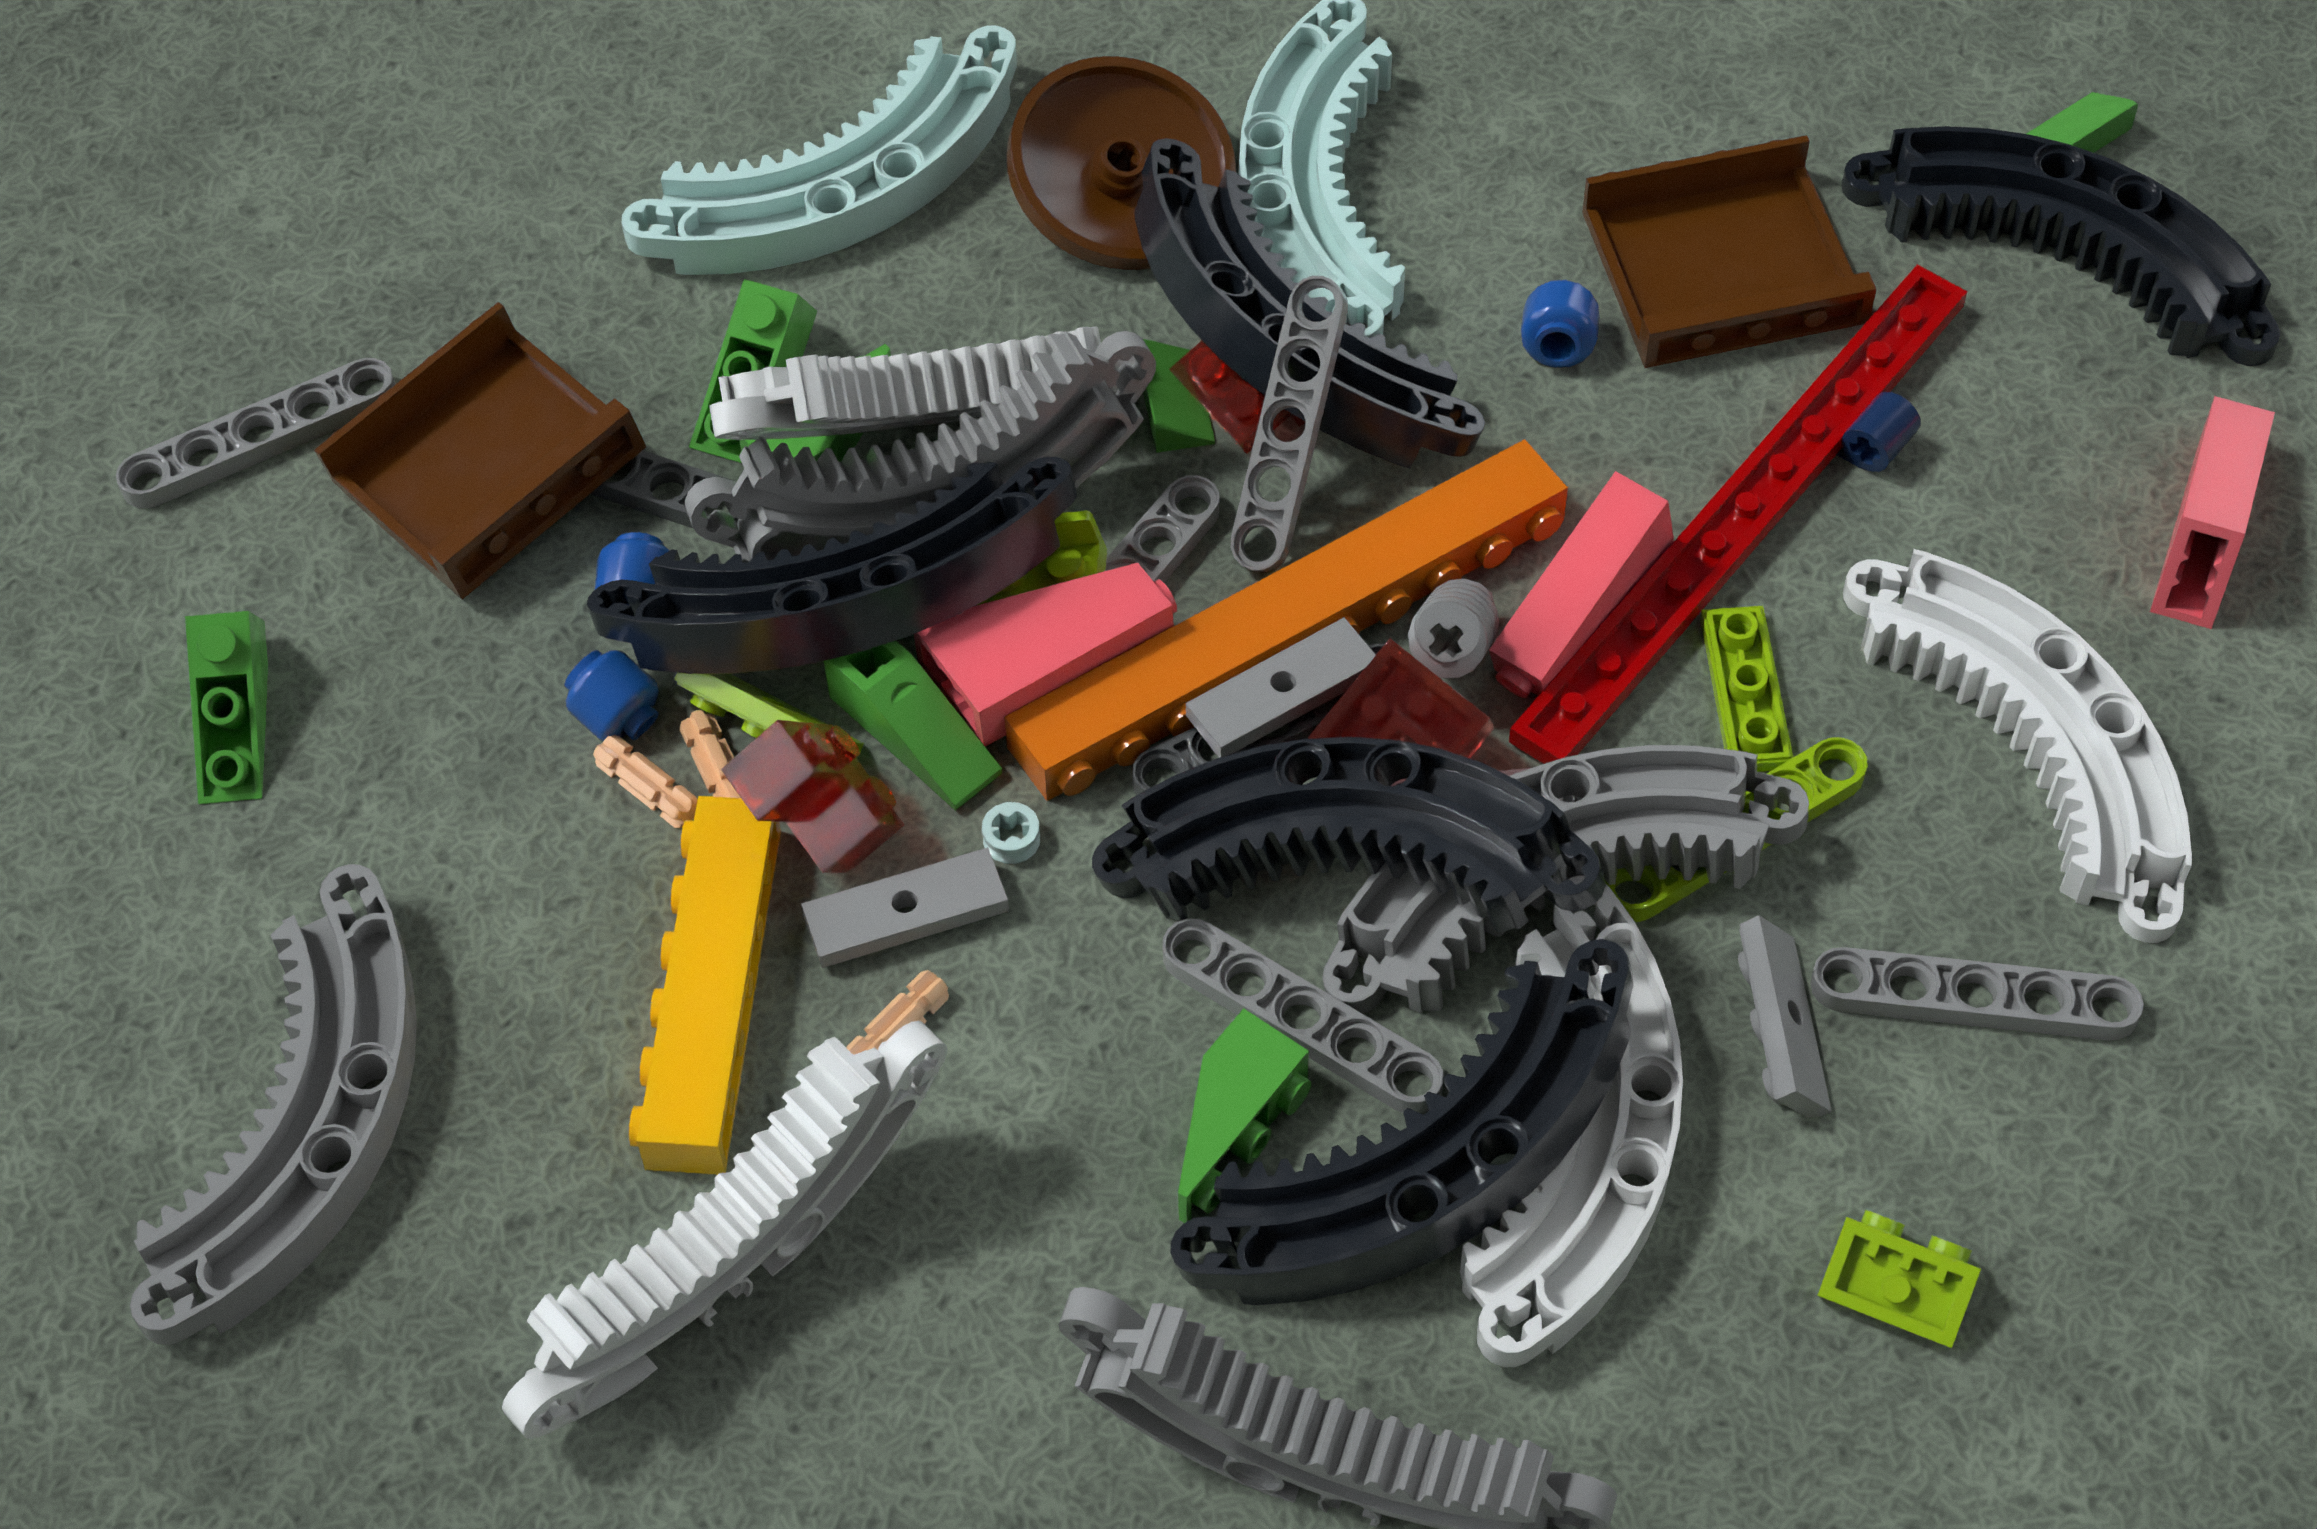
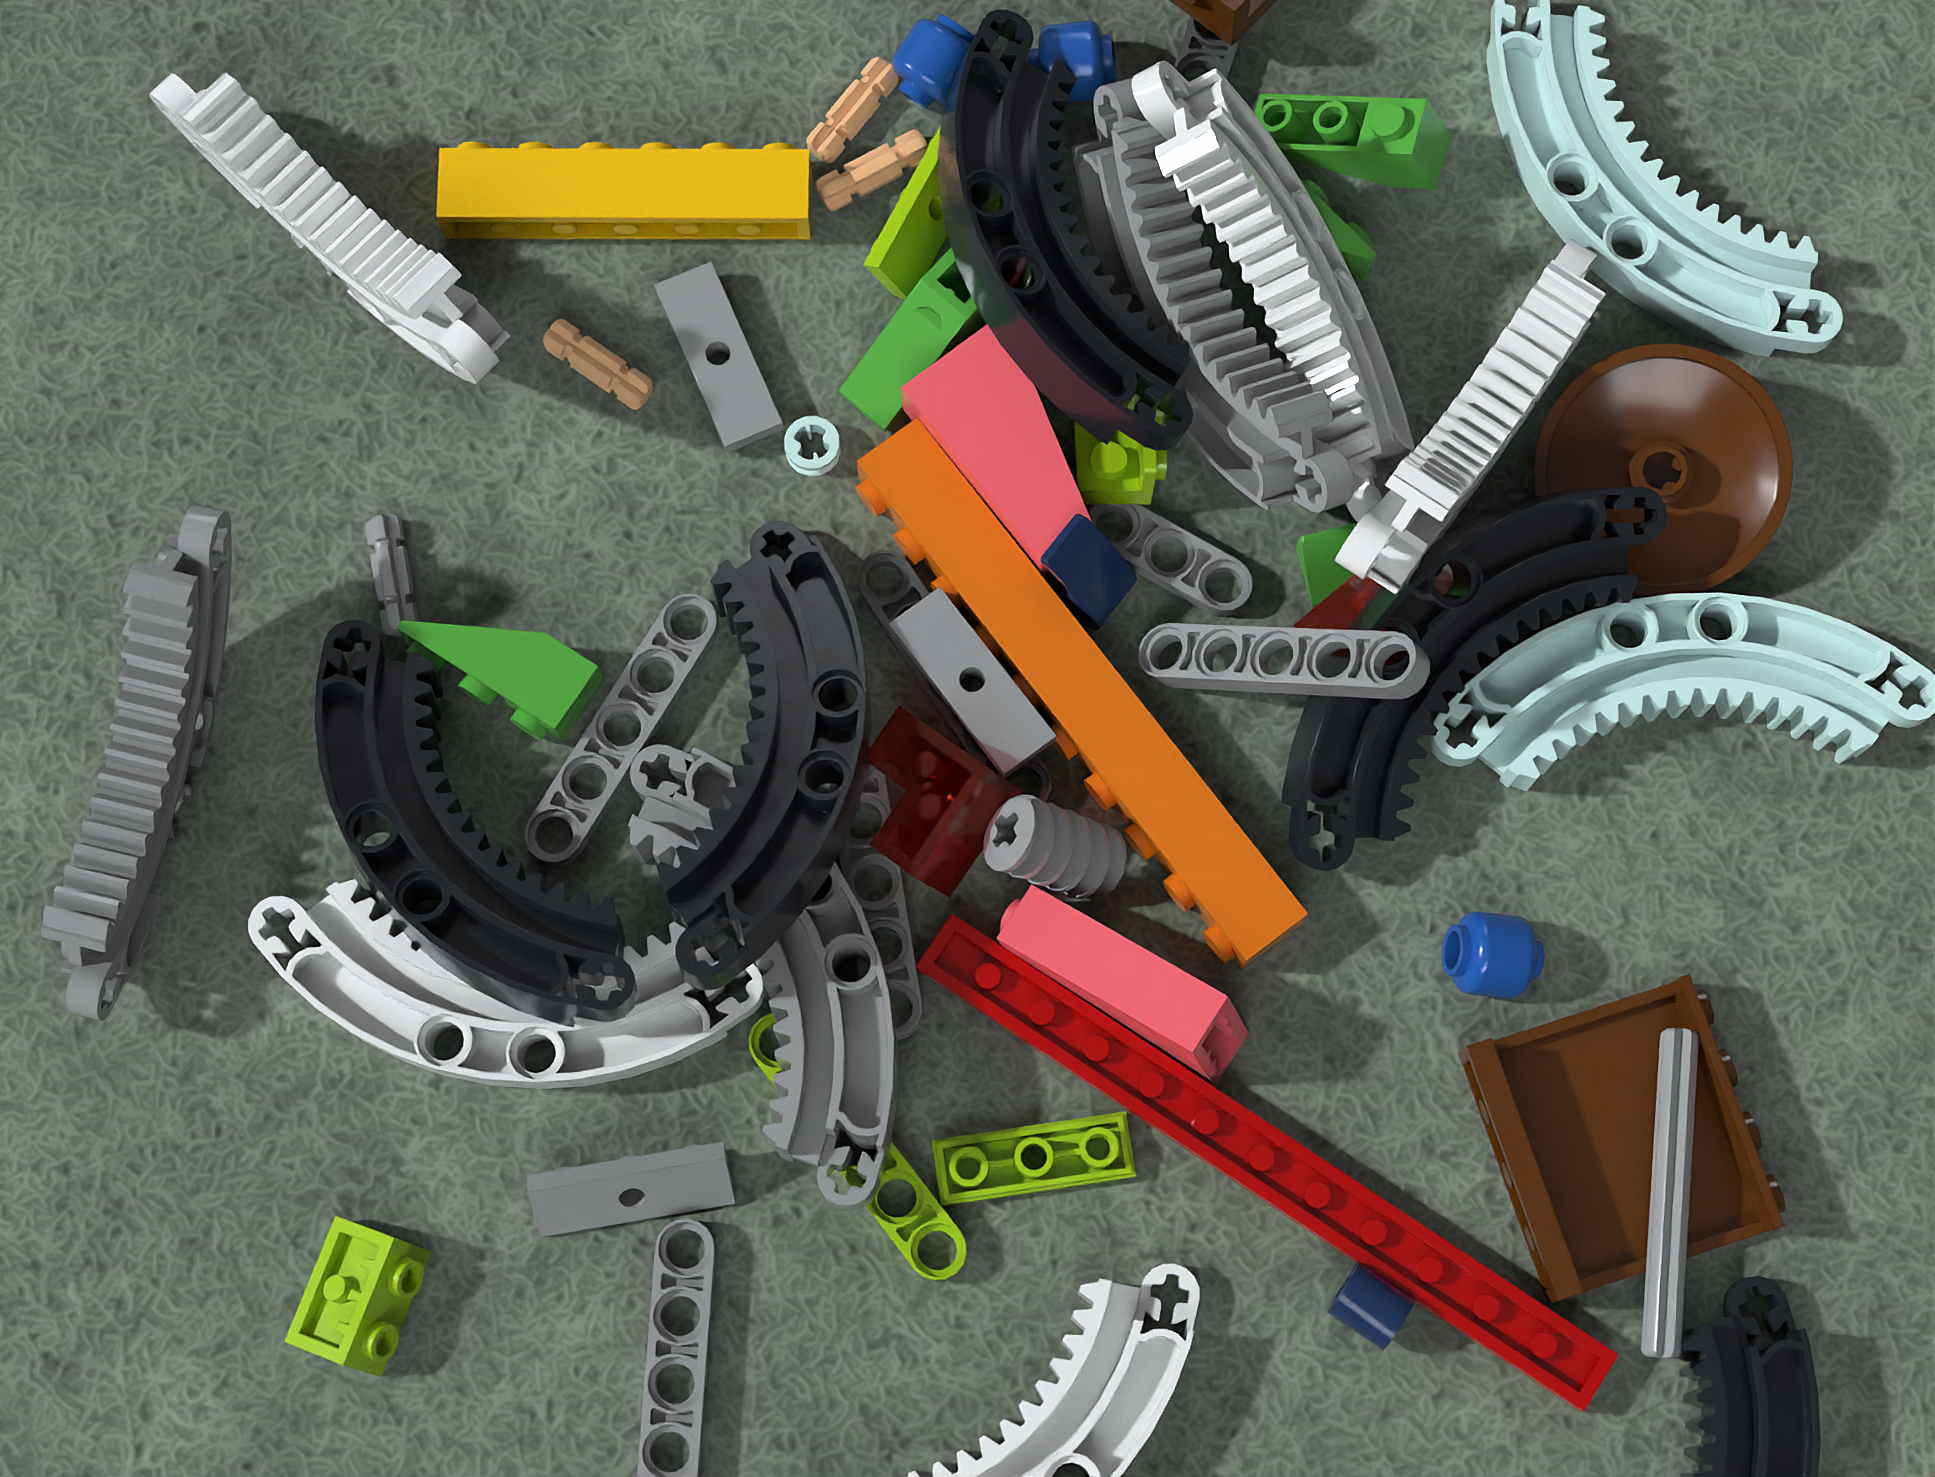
camera: 85 degrees right, 20 degrees up
clear red brick [721,720,905,873] -> none
none -> light grey axle [365,514,420,636]
none -> dark blue panel [1041,514,1137,630]
none -> white gear [1335,239,1606,594]
none -> light grey axle [1641,1028,1699,1359]

